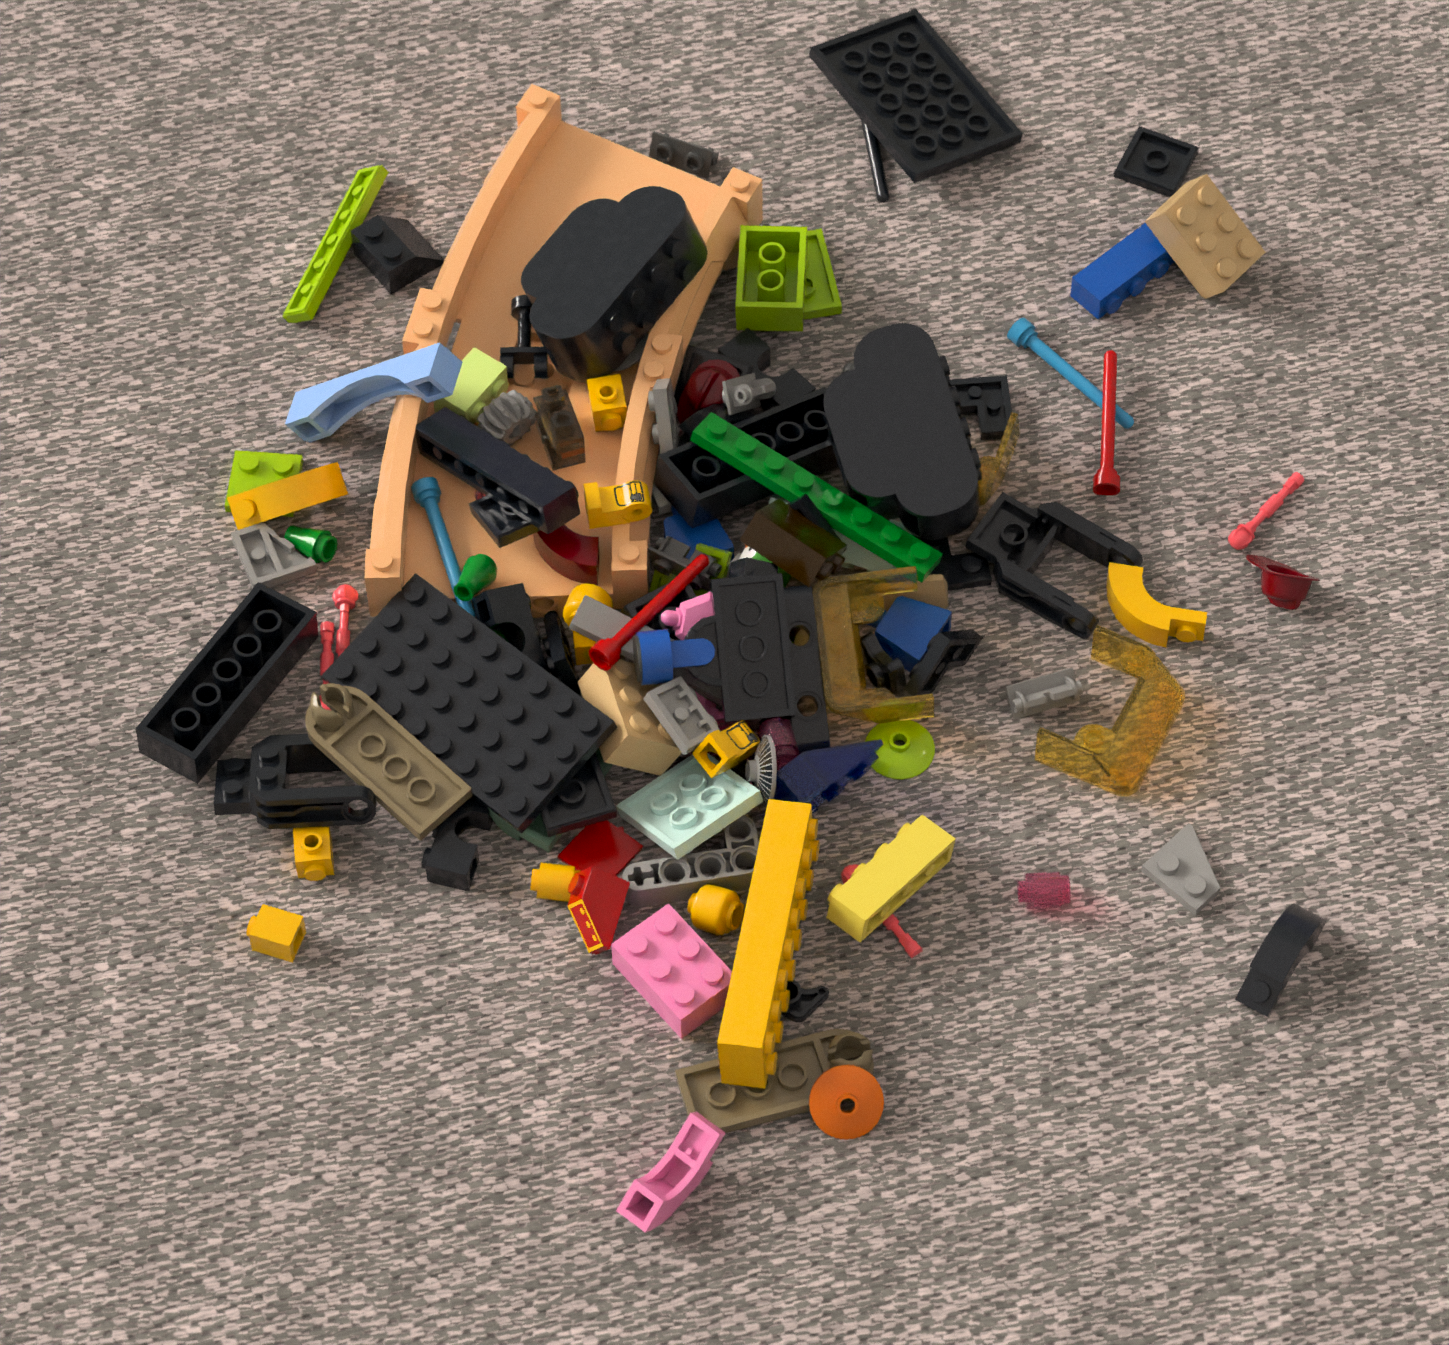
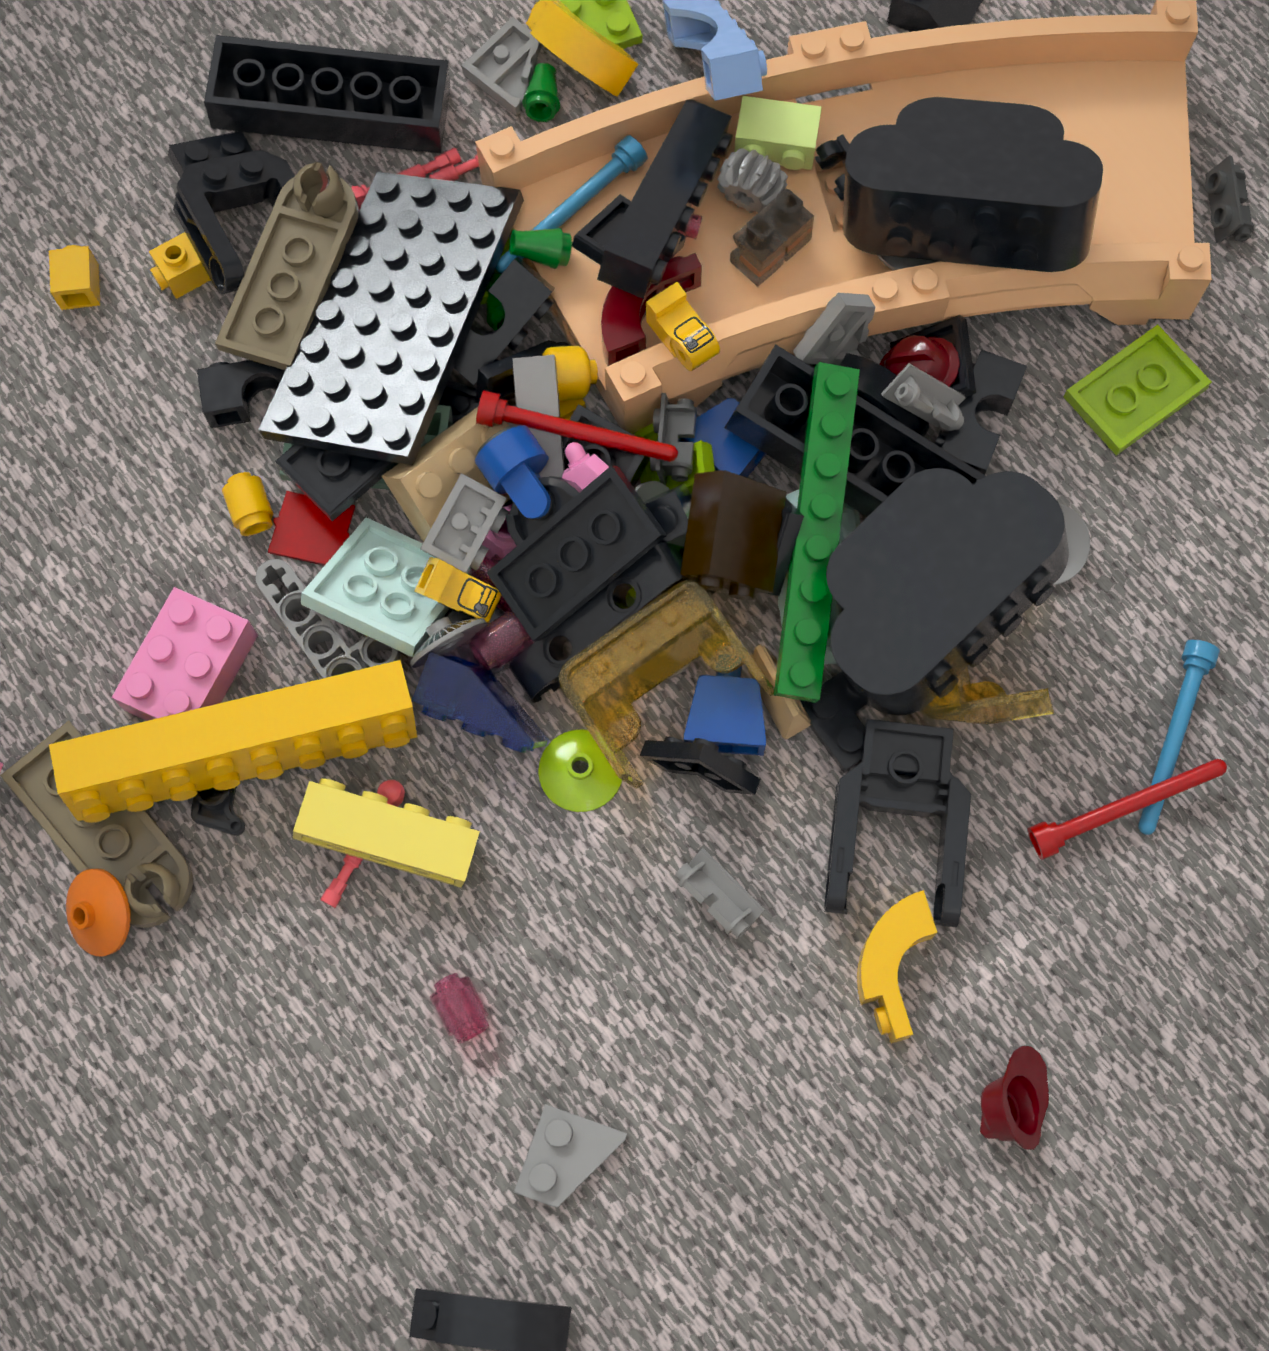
camera: 65 degrees right, 15 degrees up
red slope [567,866,630,955] -> none
yellow brick [587,374,627,432] -> none
yellow head [687,884,744,936] -> none
lime brick [735,225,808,332] -> none
black piece [860,632,906,695] -> none
black plate [950,375,1015,440] -> none
clear yellow windscreen [1035,625,1185,797] -> none
coral piece [1228,472,1305,550] -> none

